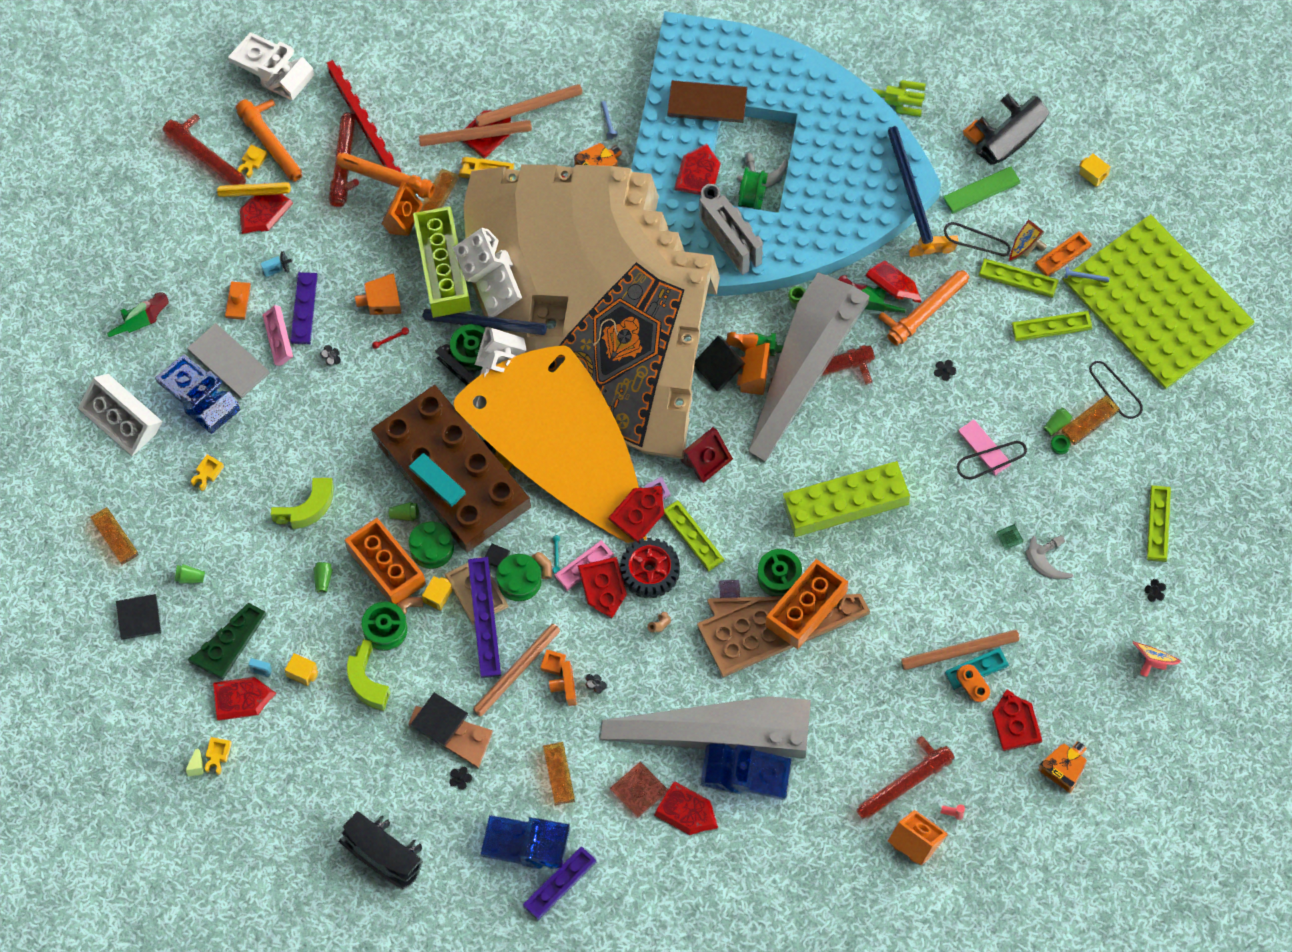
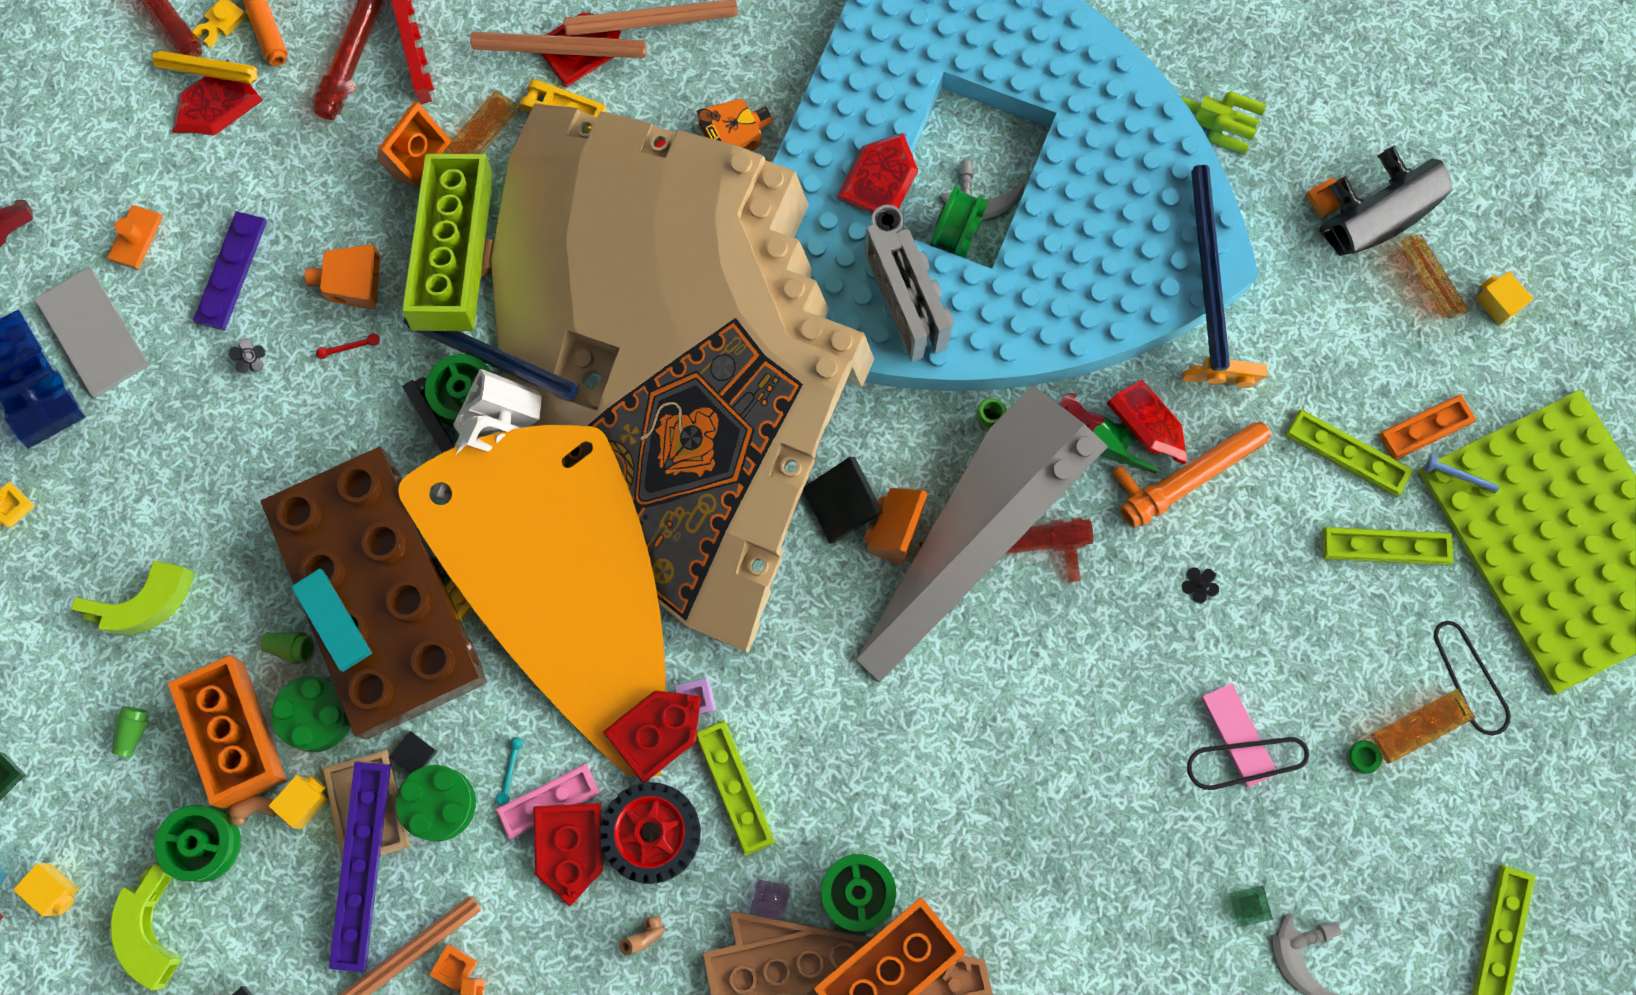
camera: 10 degrees right, 10 degrees up
medium azure tile [260,256,283,277] -> none
bright pink plate [263,305,293,366] -> none
black plant [280,251,293,272] -> none
orange cylinder [336,153,435,199] -> none
white piece [453,228,522,317] -> none
medium nougat arm [531,552,552,579] -> none
medium blue piece [601,101,618,139] -> none
reddish brown tile [667,80,747,123] -> none
dark red bracket [680,427,733,483] -> none
animal [726,332,783,356] -> none
lime brick [783,461,910,537] -> none
bright green tile [943,166,1020,214] -> none
black piece [944,222,1011,256] -> none
shield [1009,219,1047,262] -> none
bright green cone [1043,407,1073,436] -> none
none -> clear orange plate [1400,234,1470,319]

